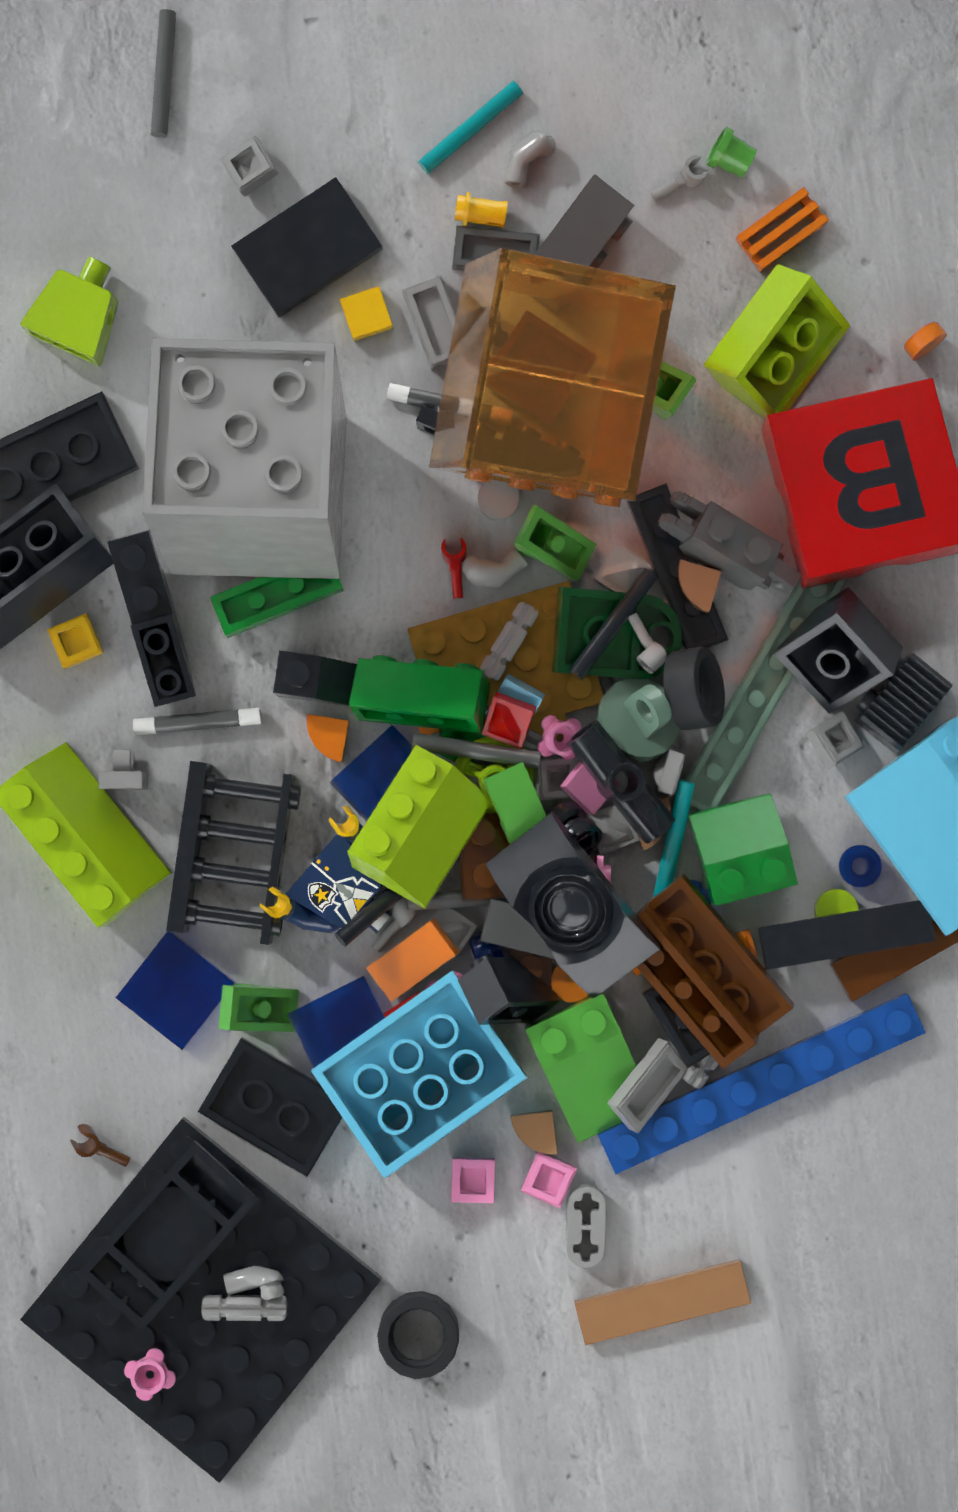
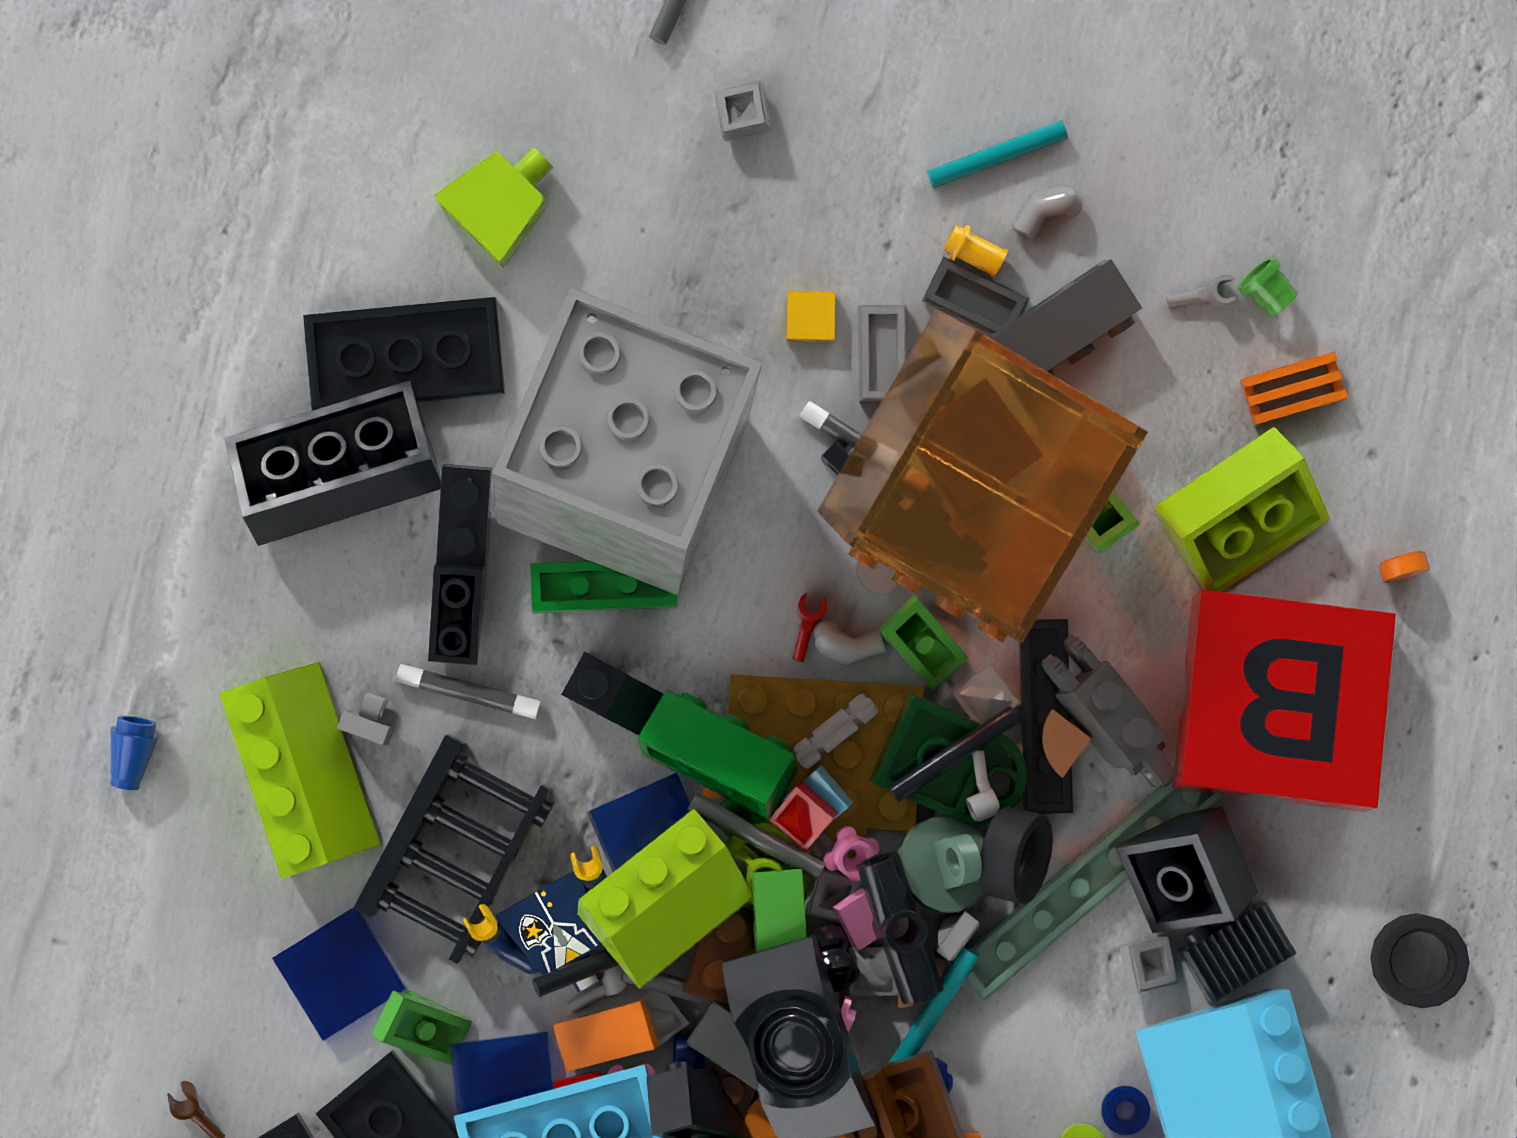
camera: 15 degrees right, 0 degrees up
yellow tile [47,613,104,669] -> none
black tile [231,177,383,318] -> none
orange tile [306,714,350,763] -> none
green slope [688,793,798,906] -> none

